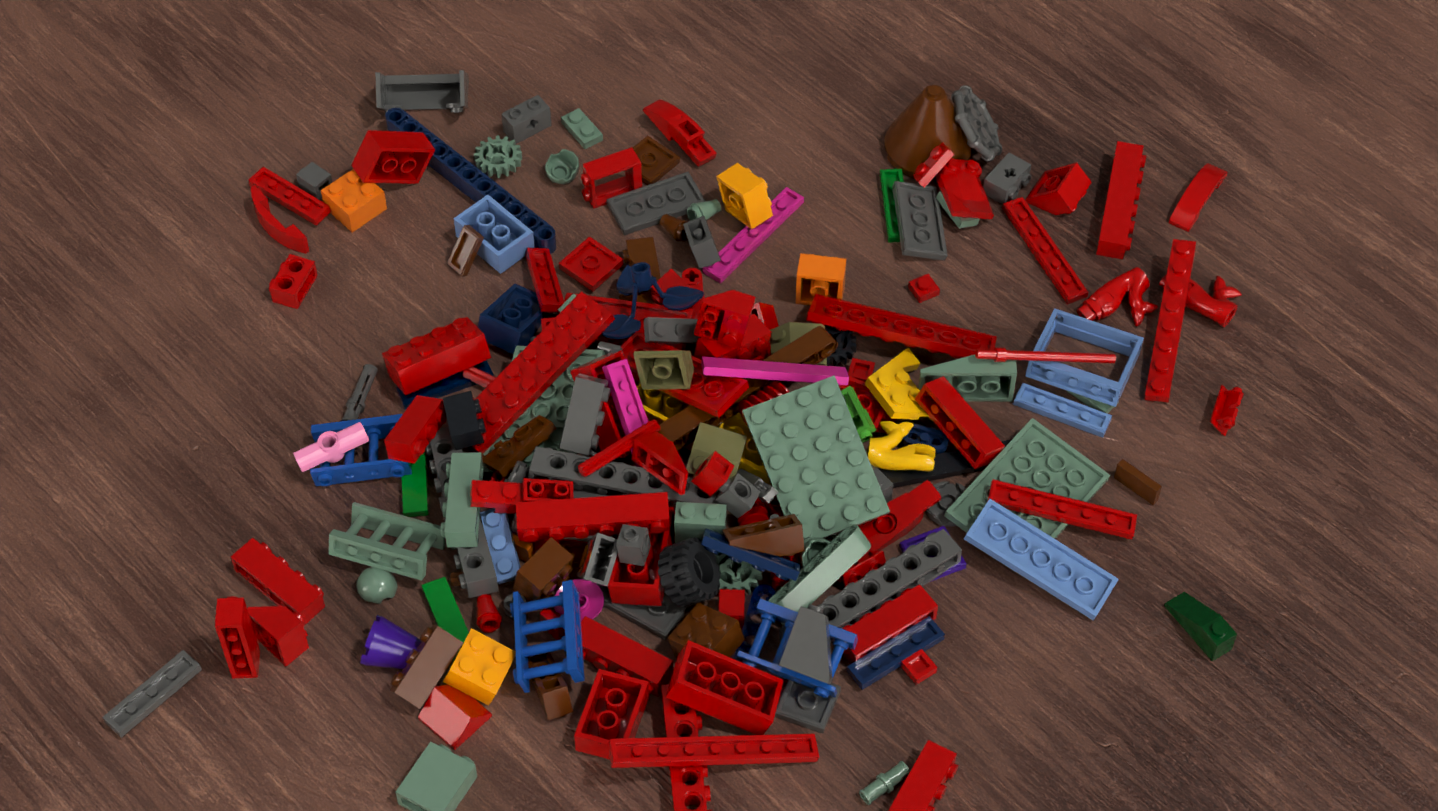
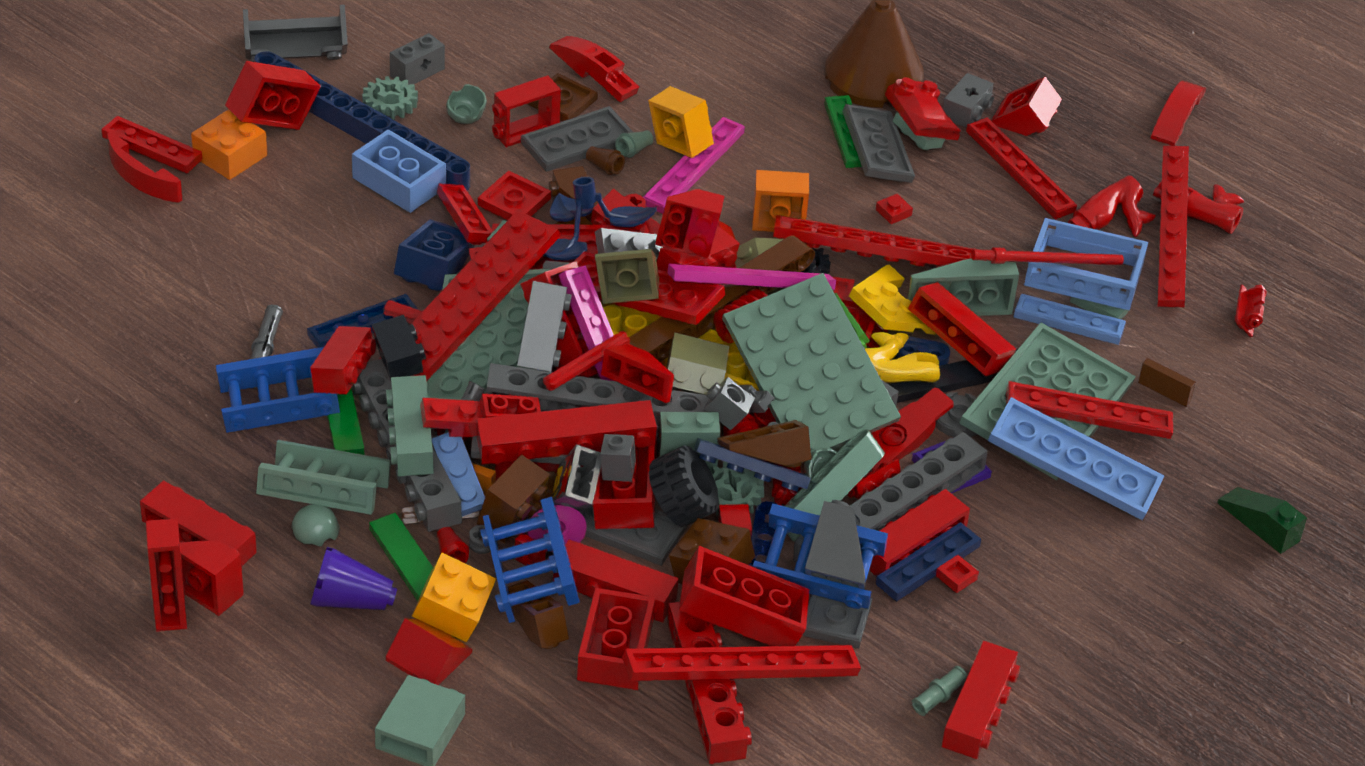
camera: 10 degrees left, 10 degrees down
dark grey plate [102,650,202,738] -> none
red brick [269,254,318,309] -> none
bright pink piece [293,422,369,472] -> none
dark grey brick [296,162,332,200] -> none
red brick [382,317,491,395] -> none
reddish brown brick [390,625,463,709] -> none
reddish brown tile [447,225,484,276] -> none
reddish brown wing [481,415,556,478] -> none
sand green plate [561,108,603,149] -> none
dark grey brick [683,216,721,269] -> none
red brick [691,451,734,496] -> none
red plate [913,142,954,188] -> none
dark grey plate [951,85,1002,162] -> none
red brick [1096,141,1146,260] -> none

